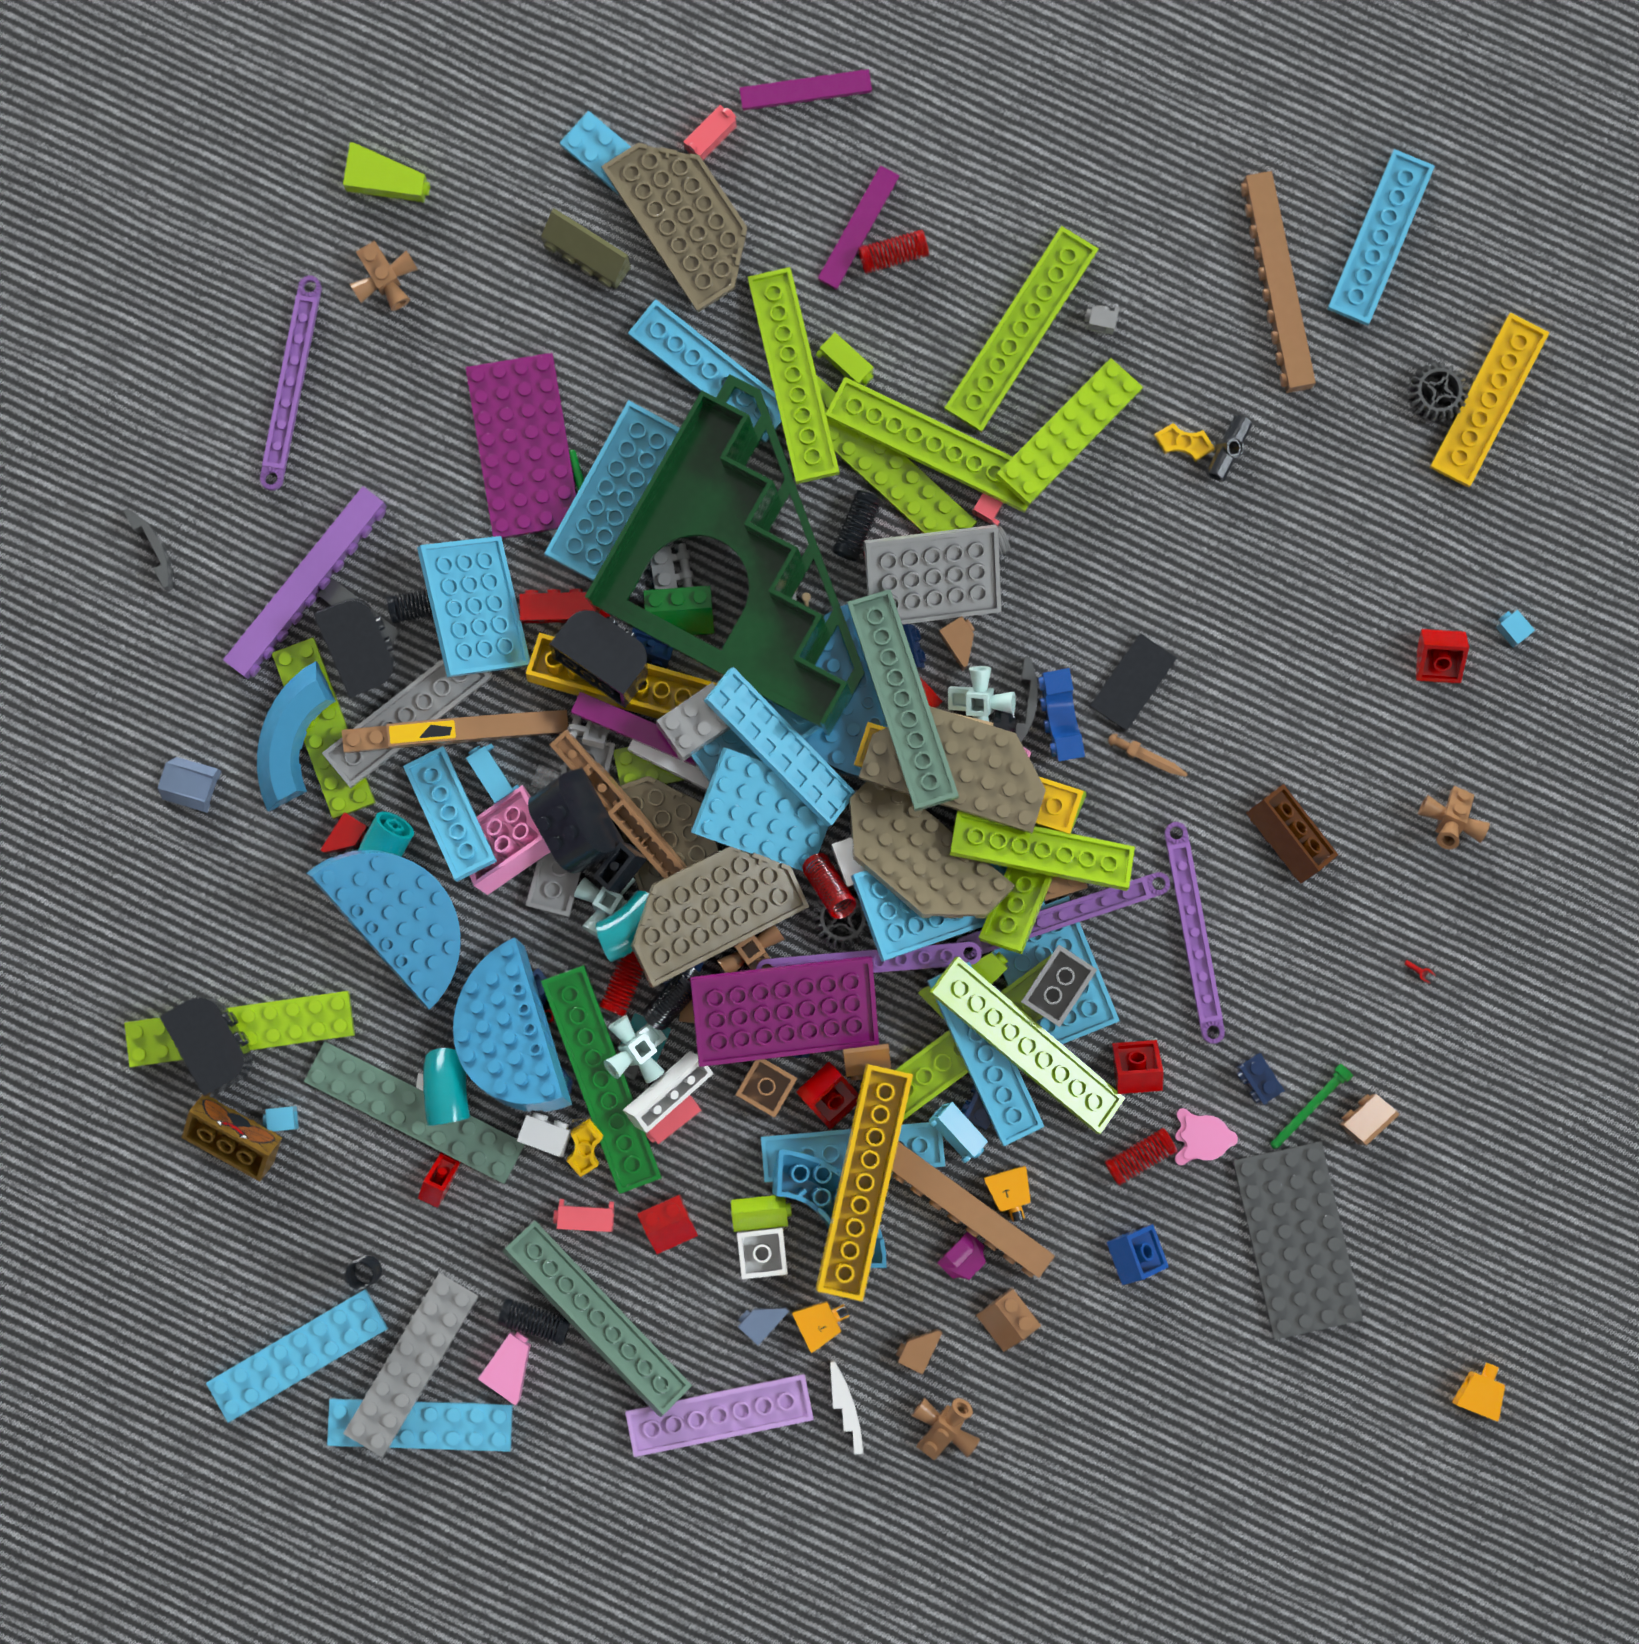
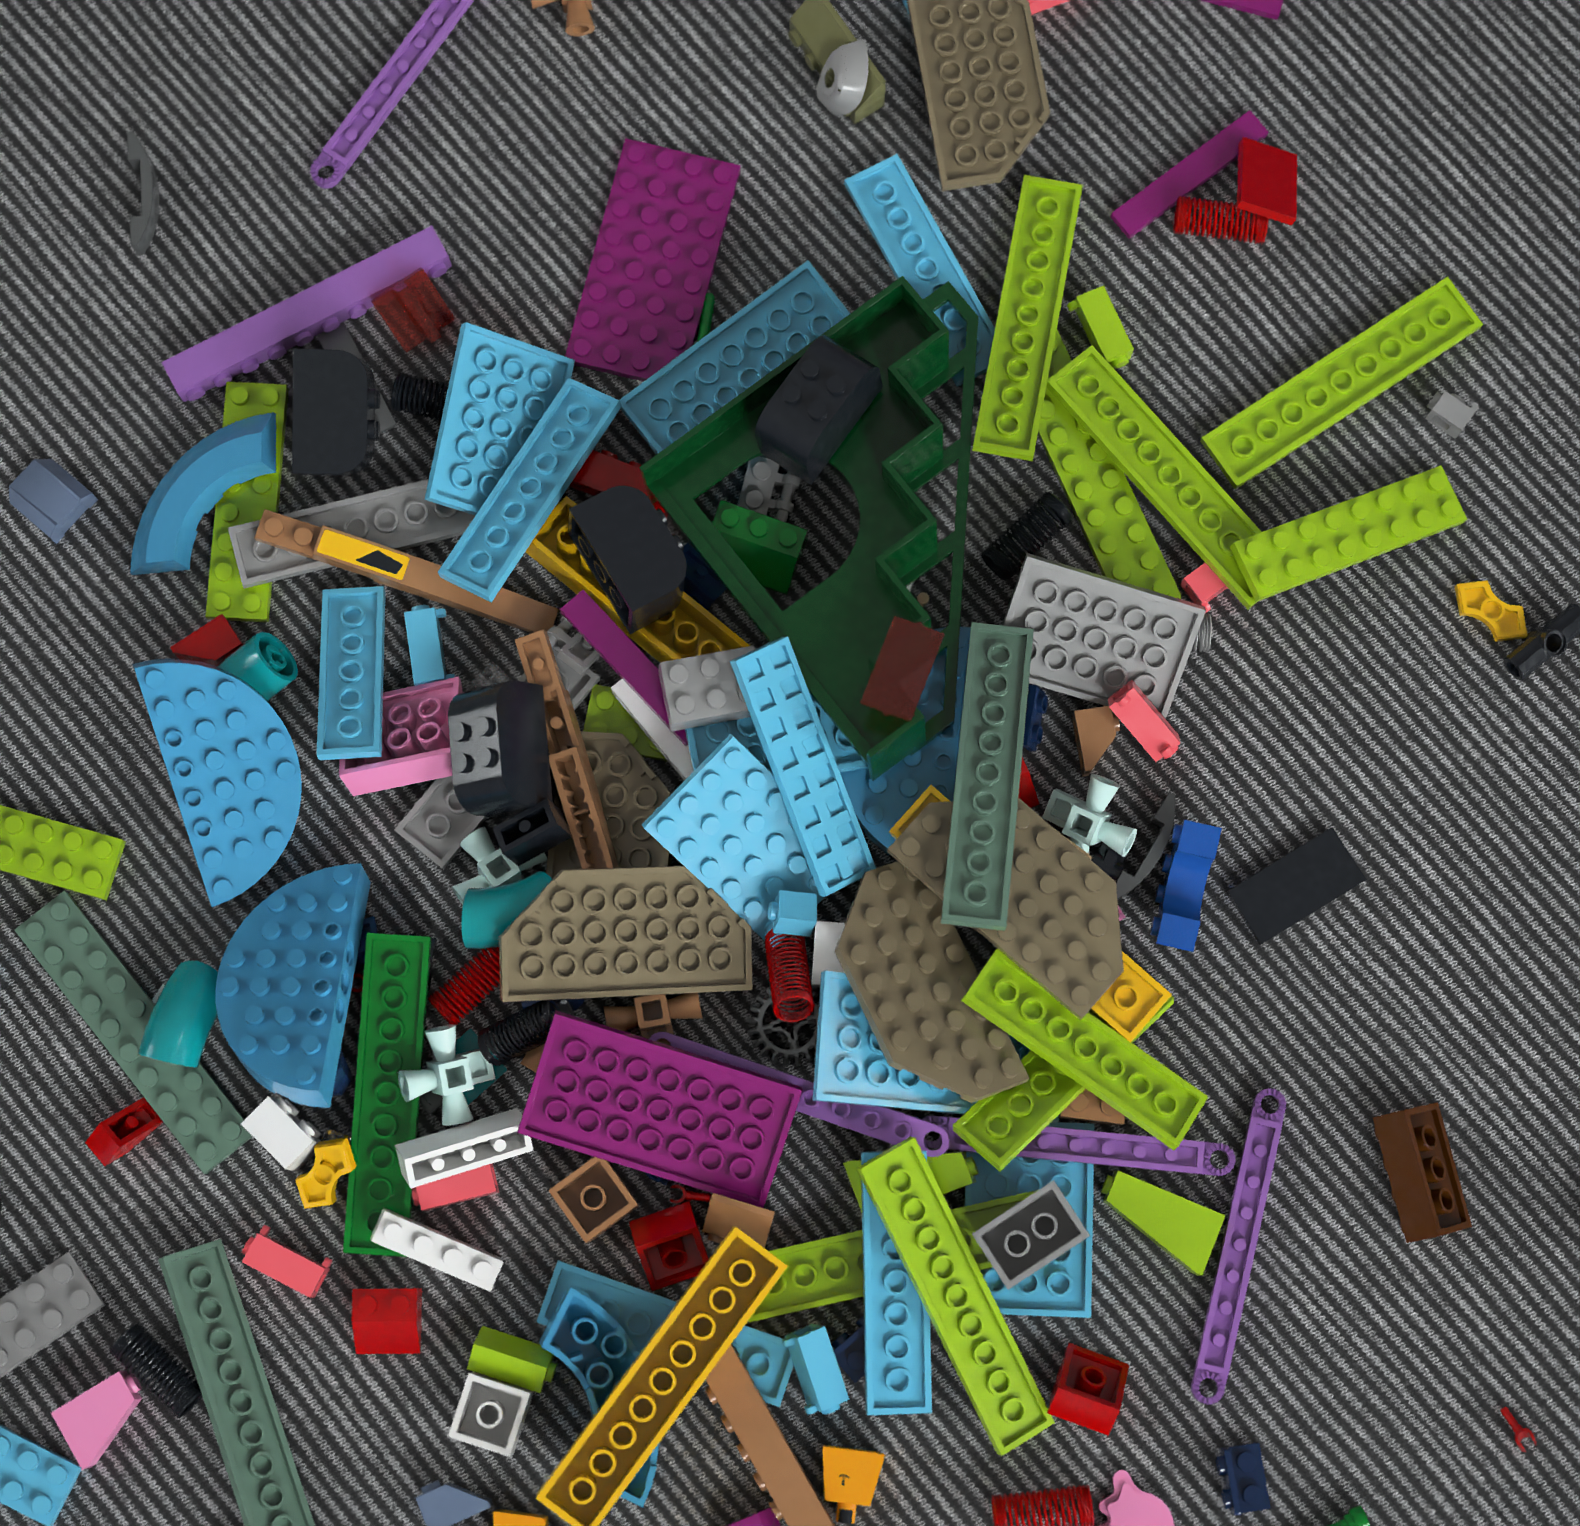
camera: 25 degrees right, 5 degrees down
medium nougat sword [1108,734,1187,777] -> none
none -> white brick [370,1208,504,1292]
none -> clear red bracket [371,267,455,353]
none -> medium azure plate [438,378,621,603]
none -> red hand [669,1184,712,1204]
none -> black brick [755,335,883,485]
none -> medium azure brick [768,890,817,937]
none -> light grey piece [816,40,868,116]
none -> clear red piece [861,616,945,722]
none -> lime slope [1101,1171,1226,1276]
none -> coral brick [1108,680,1180,762]
none -> red tile [1237,137,1297,226]

